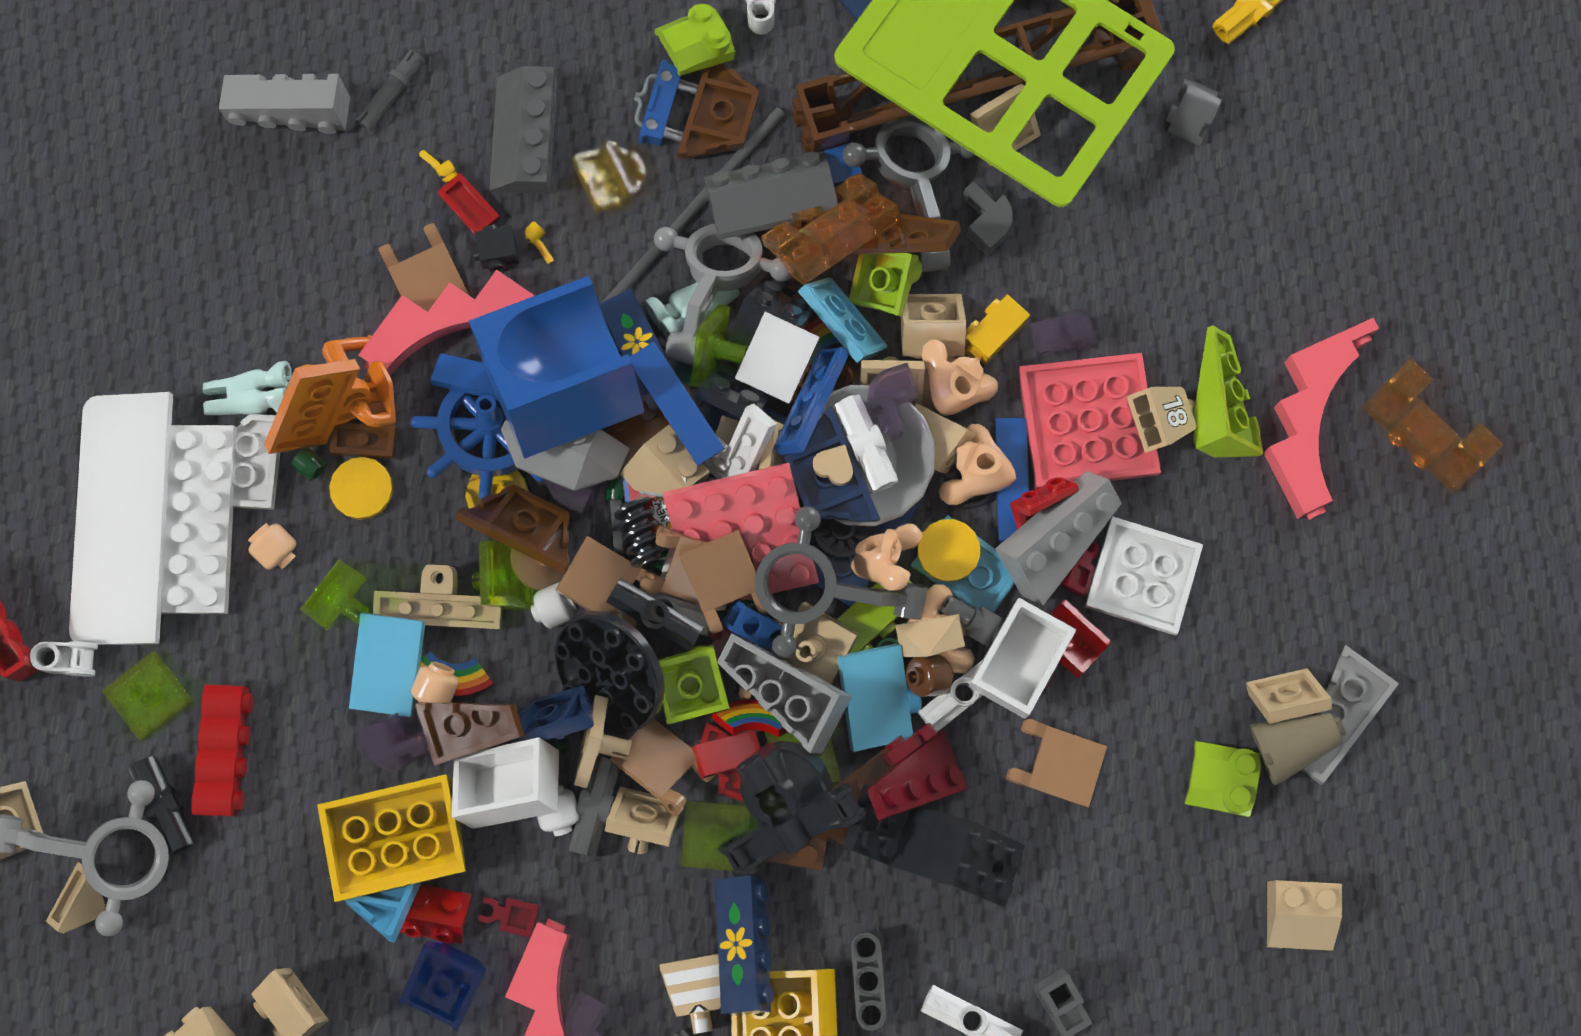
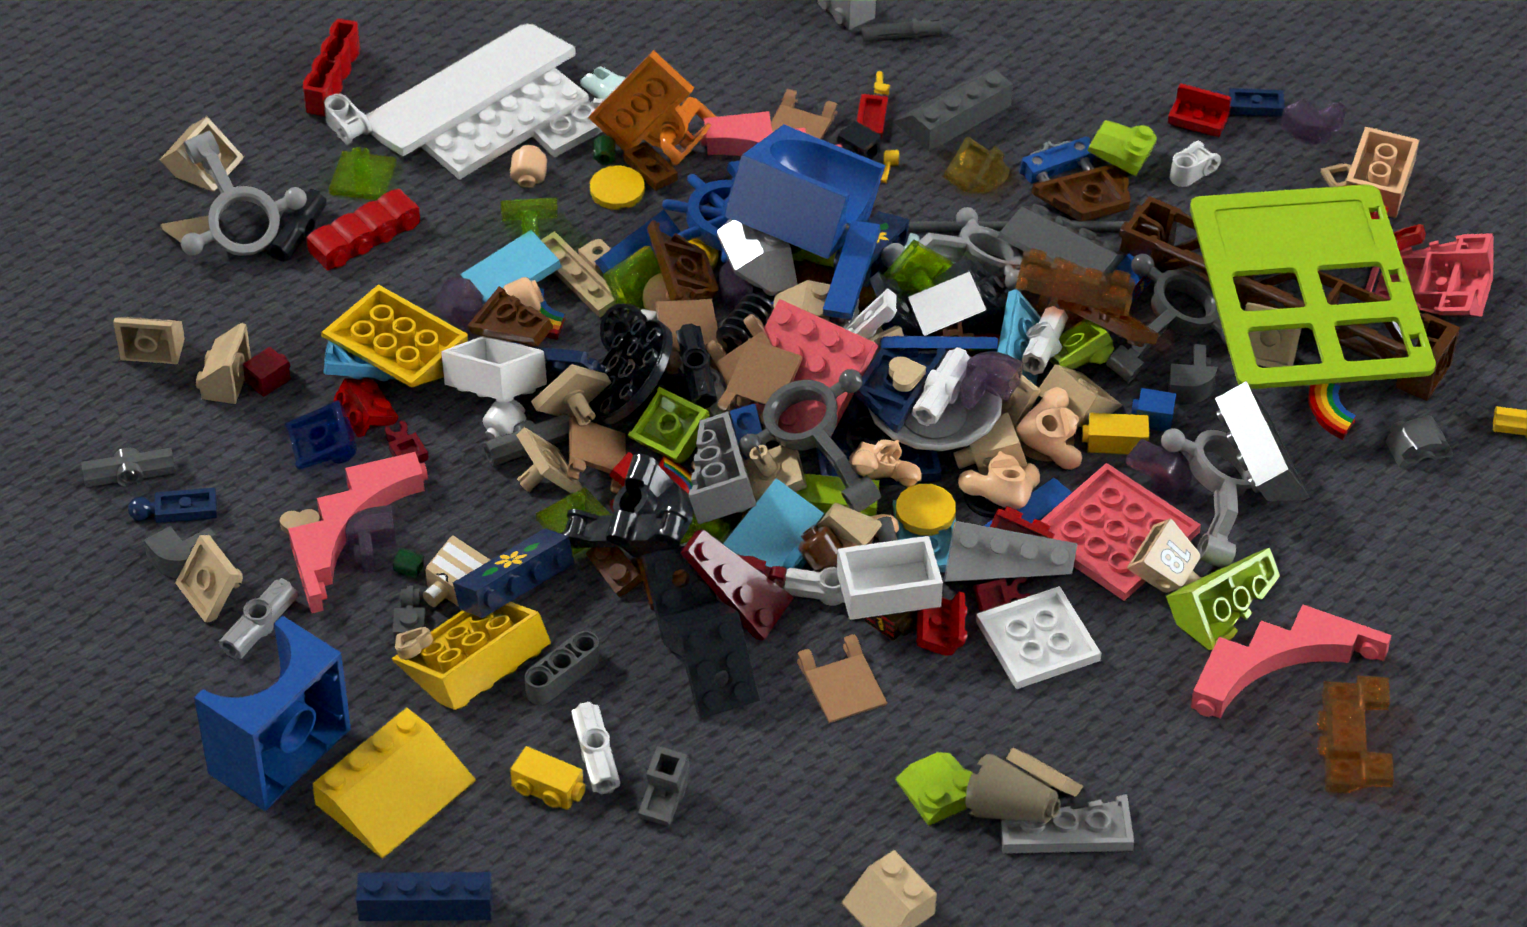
camera: 50 degrees right, 30 degrees down
none -> dark red brick [242,346,291,397]
none -> dark green hose [393,548,425,578]
none -> blue tile [594,209,681,284]
none -> black wheel [600,303,647,352]
none -> white piece [1020,306,1068,375]
none -> blue brick [1131,388,1176,432]
none -> light grey piece [1161,428,1251,568]
none -> slope [1215,381,1310,501]
none -> tile [1308,383,1356,440]

